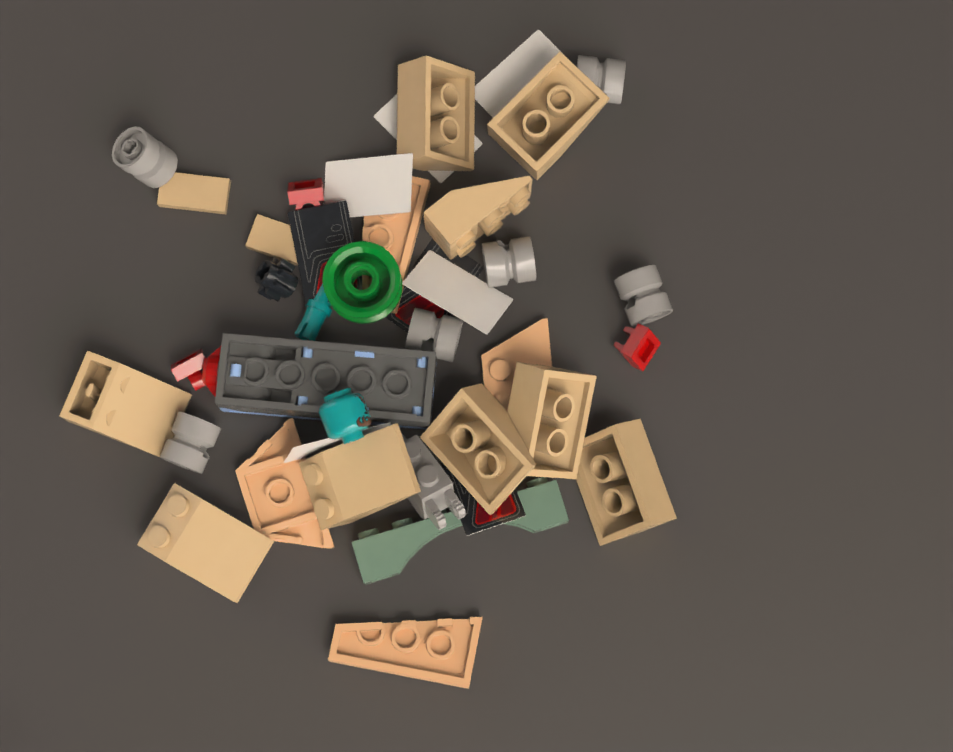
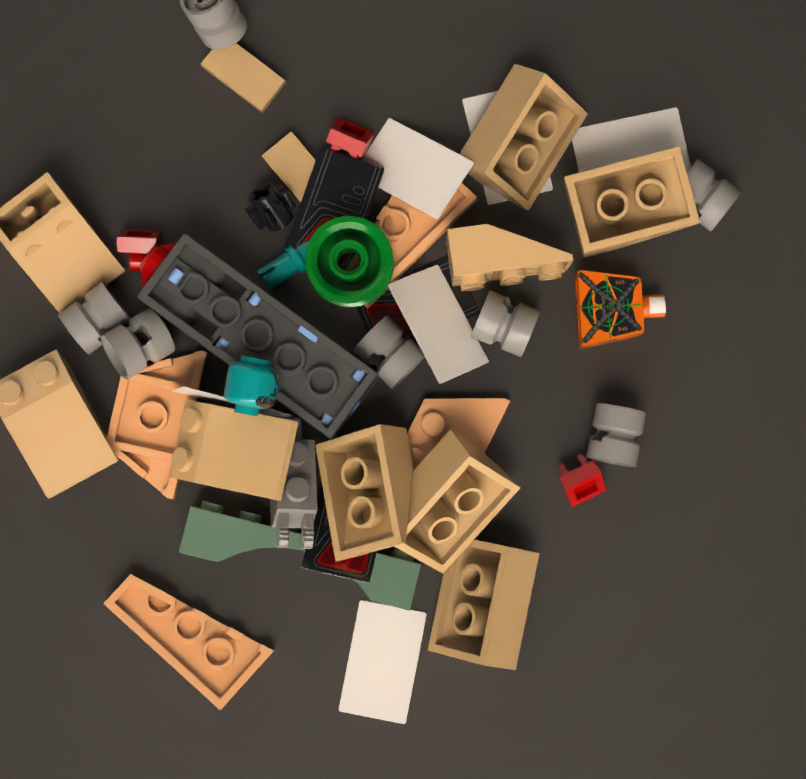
camera: 35 degrees right, 5 degrees up
none -> light grey wheel [101,308,175,380]
none -> white sticker [339,600,427,724]
none -> torso [574,270,666,349]

